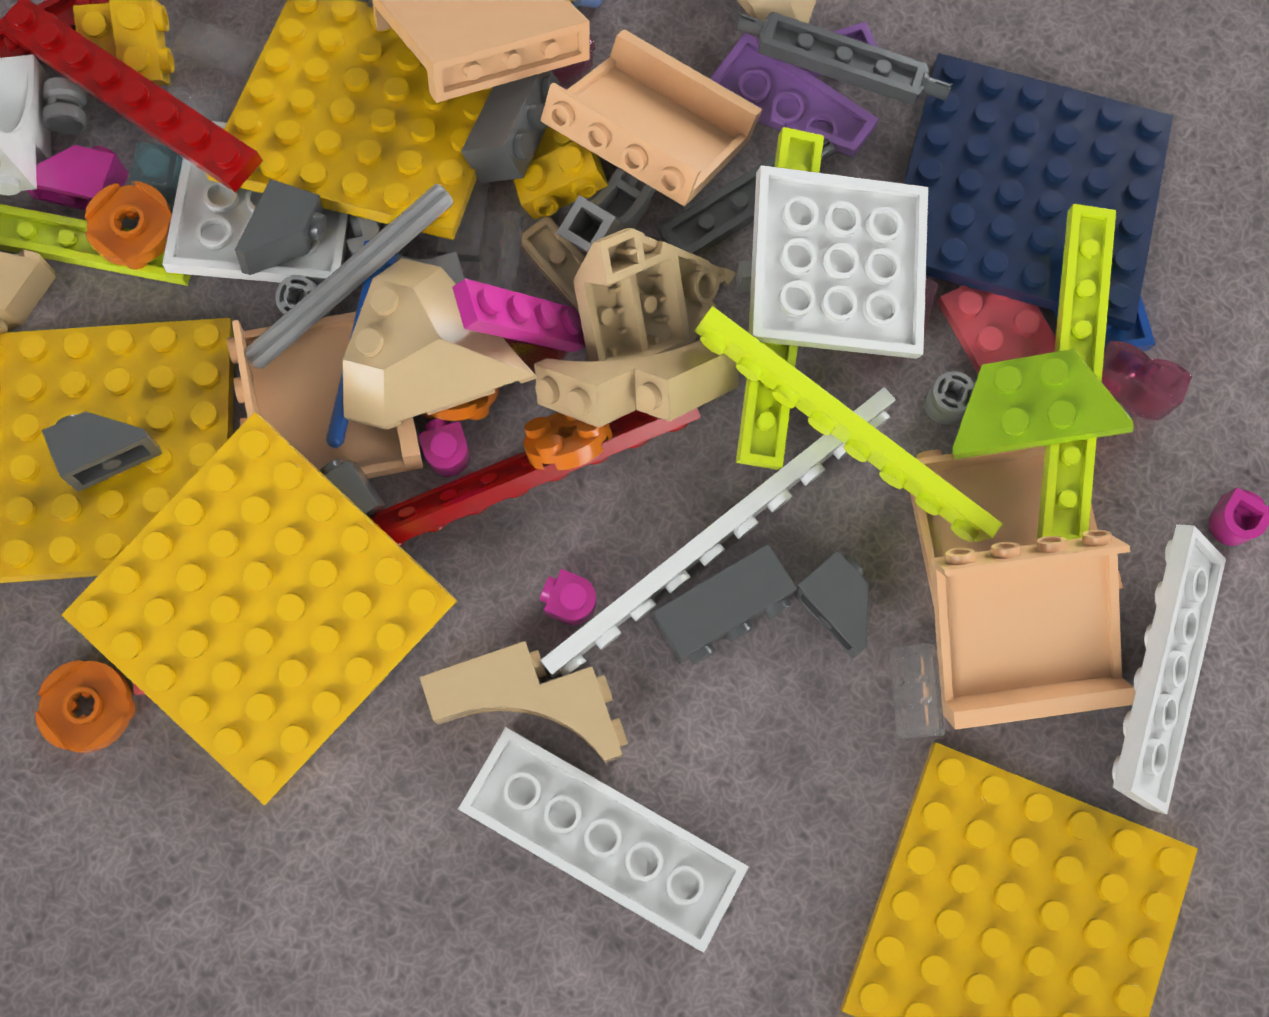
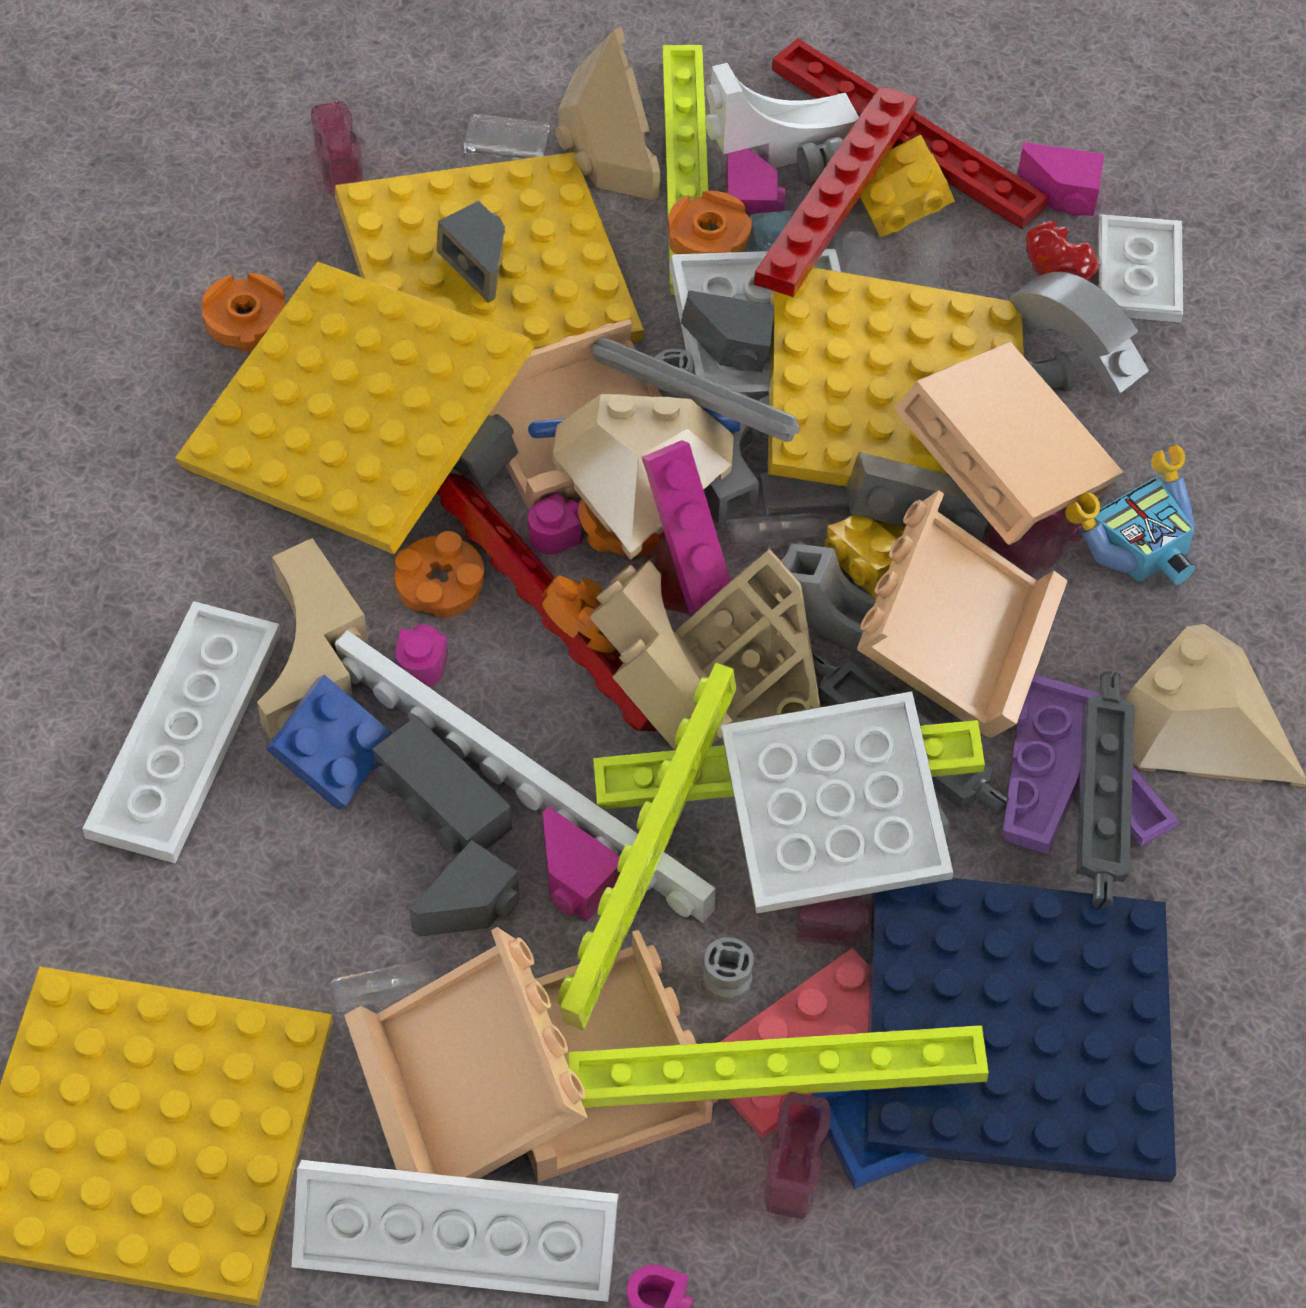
camera: 80 degrees right, 20 degrees down
lime wing [952,349,1134,460] -> none
none -> blue plate [266,674,392,809]
none -> orange plate [394,531,485,618]
none -> dark pink slope [543,806,620,922]

